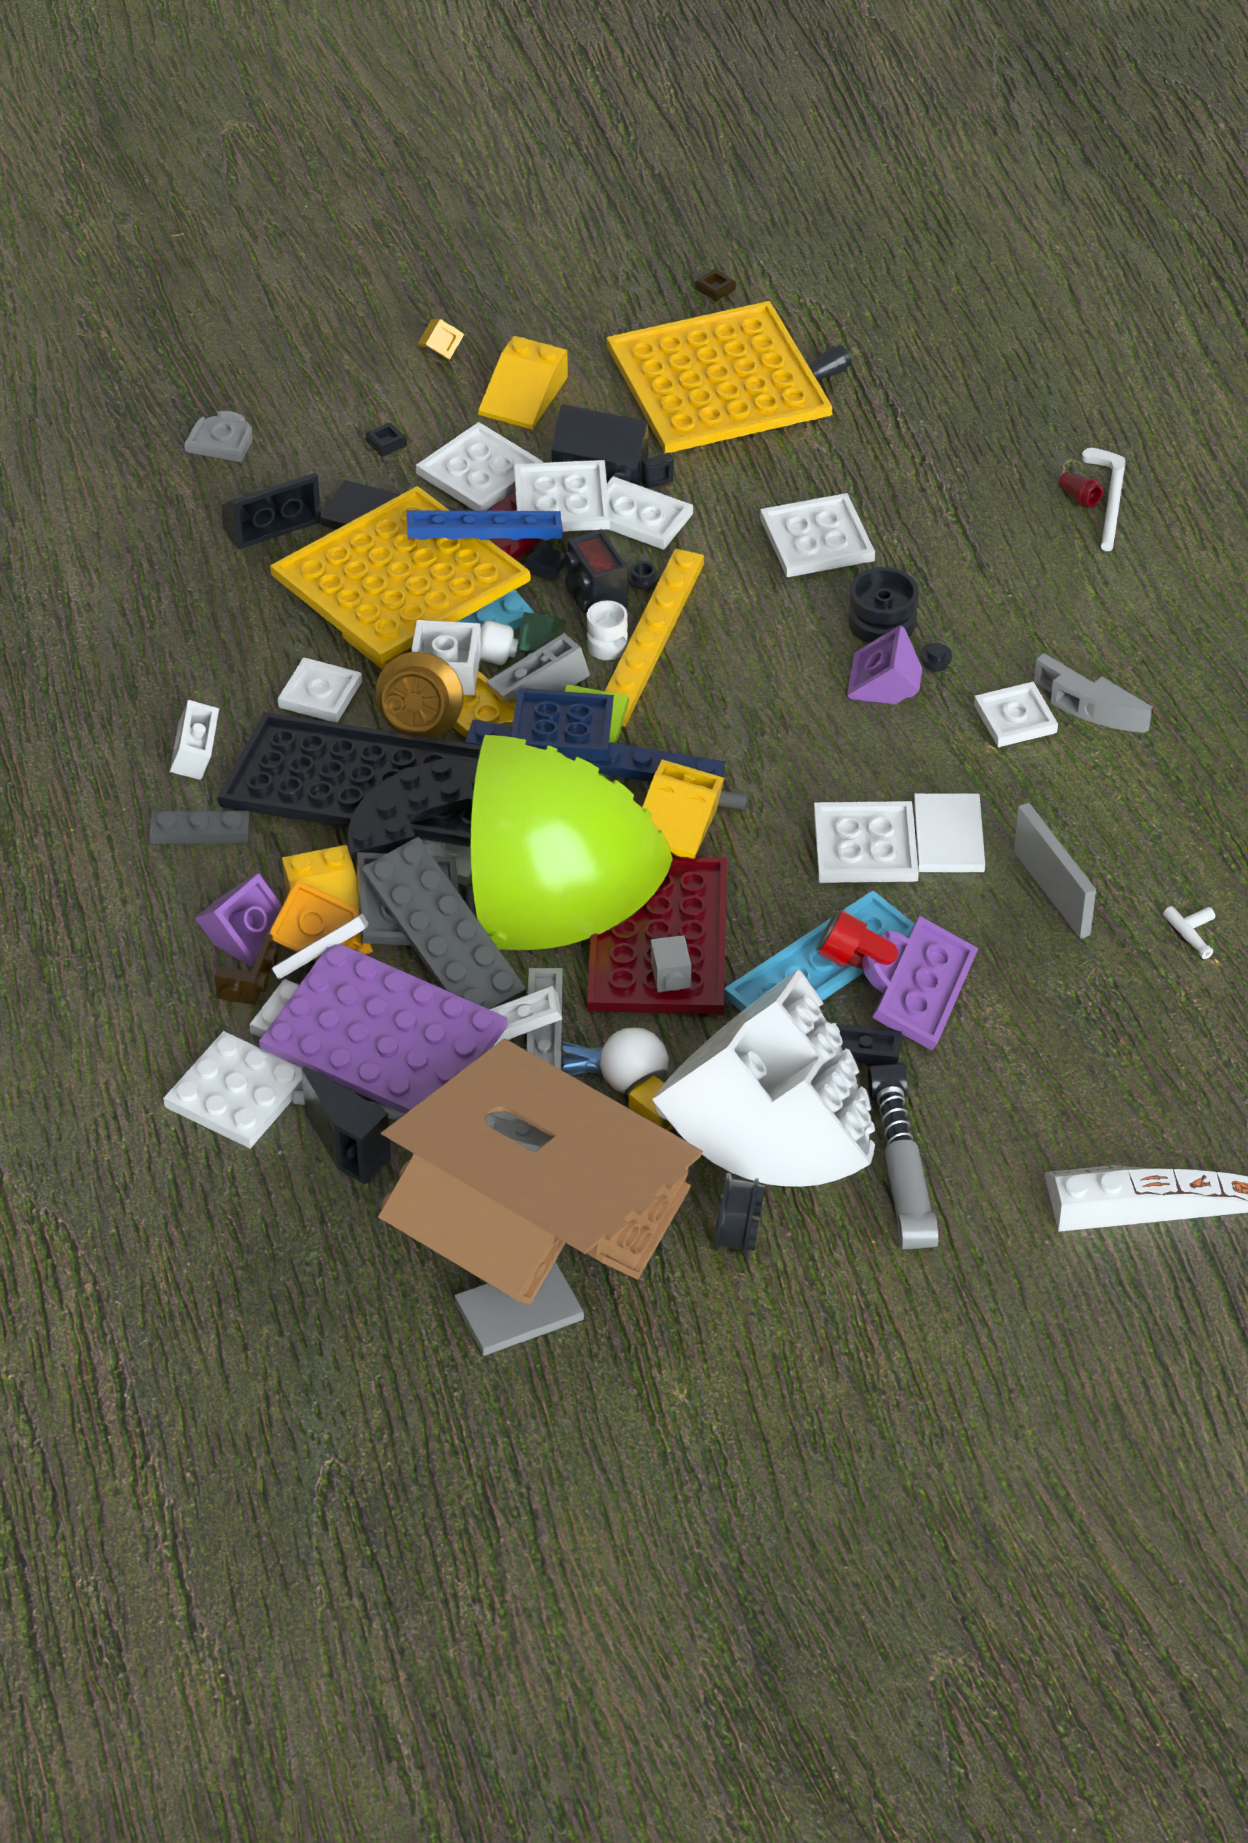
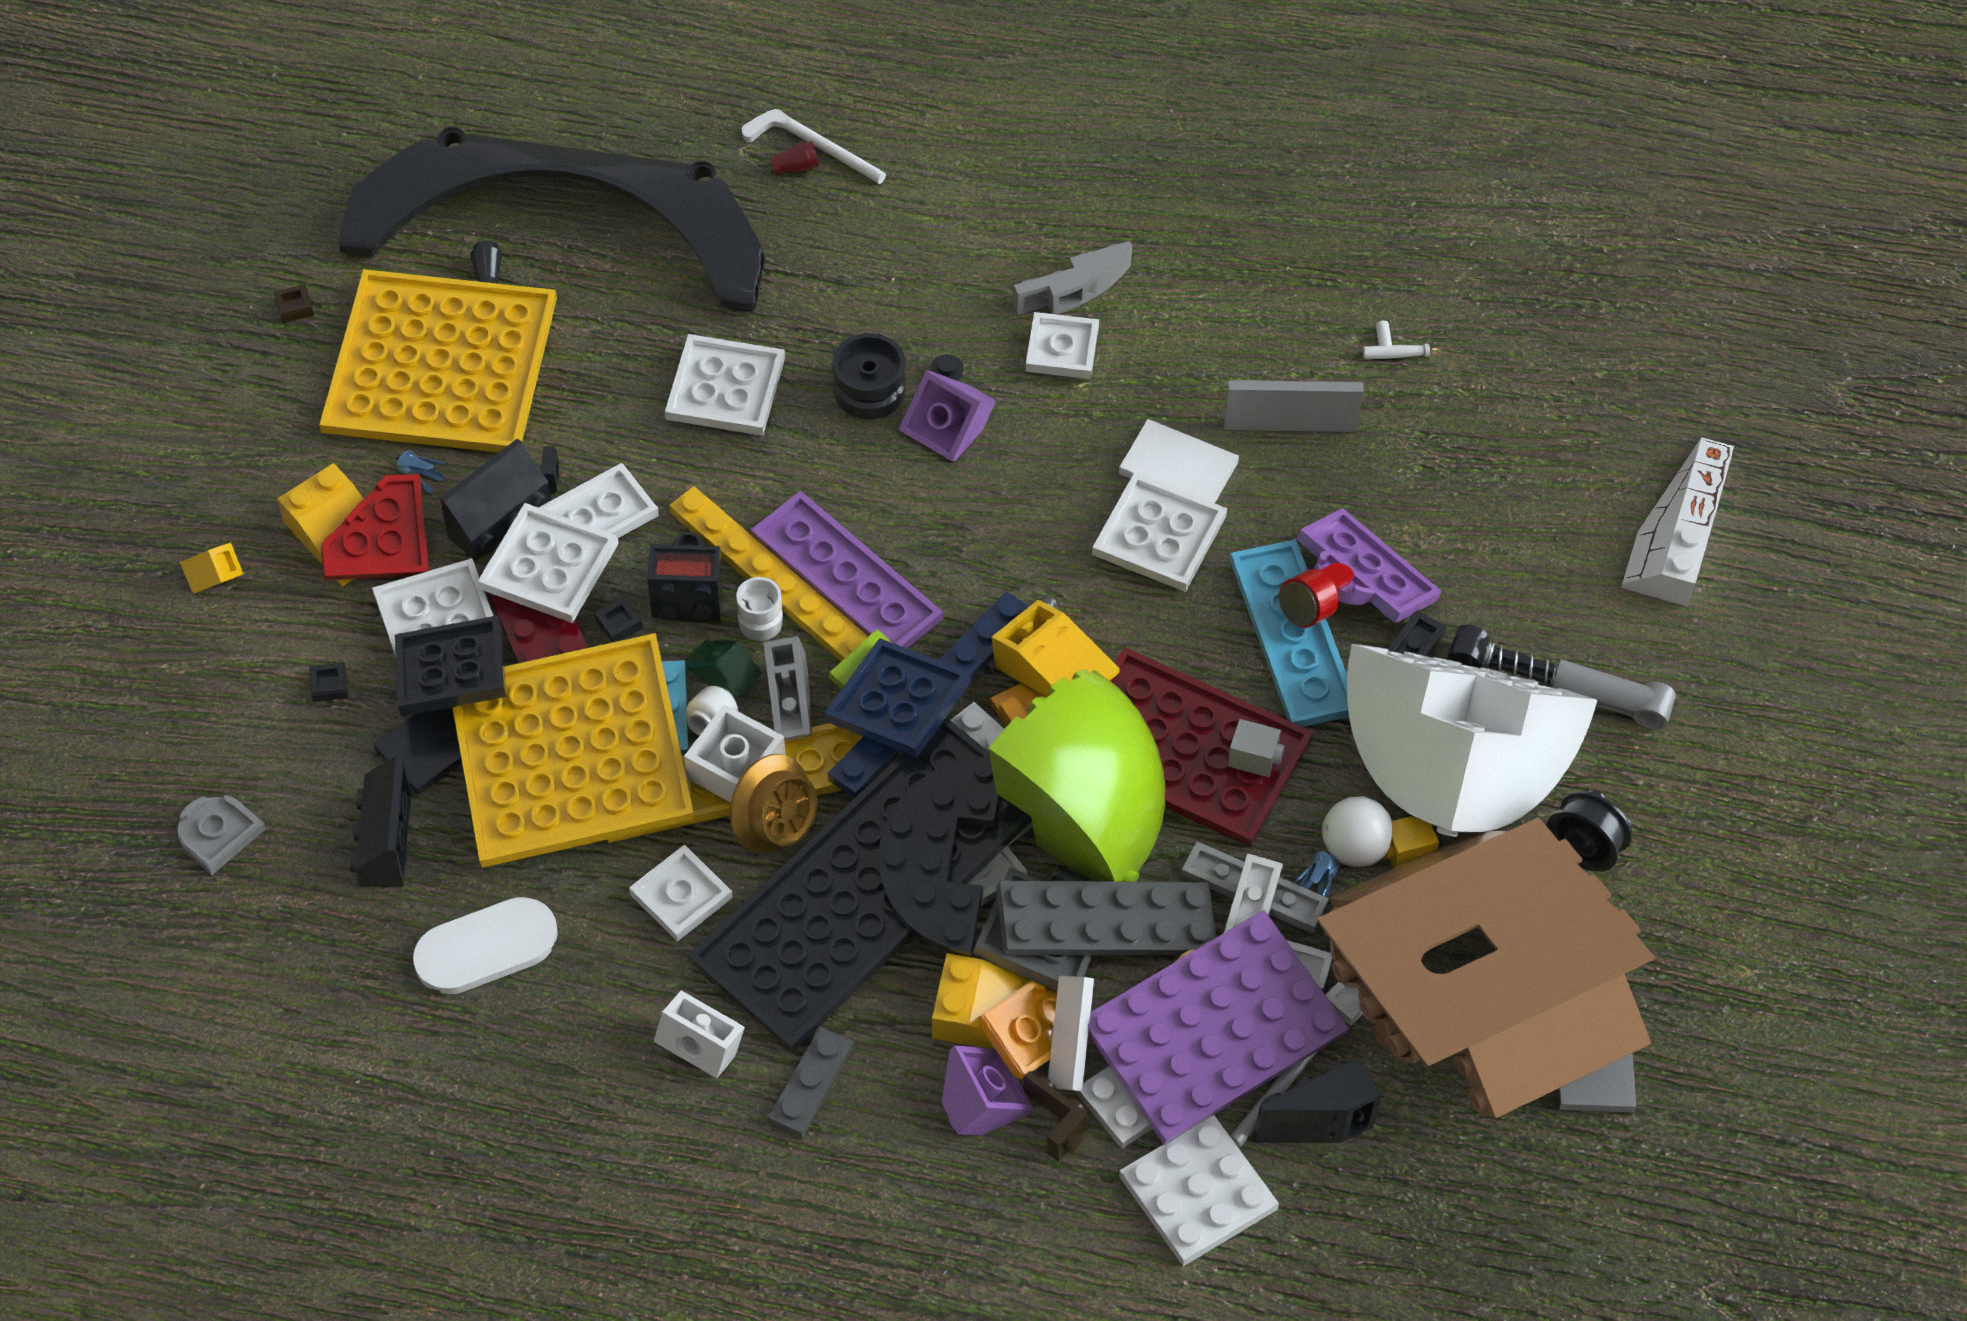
camera: 65 degrees left, 10 degrees up
blue plate [406,510,563,540] -> none
none -> red plate [321,474,429,580]
none -> black panel [339,126,765,311]
none -> black plate [395,615,507,717]
none -> flat silver piece [396,450,445,494]
none -> white tile [413,897,558,994]
none -> medium lavender plate [751,491,943,648]

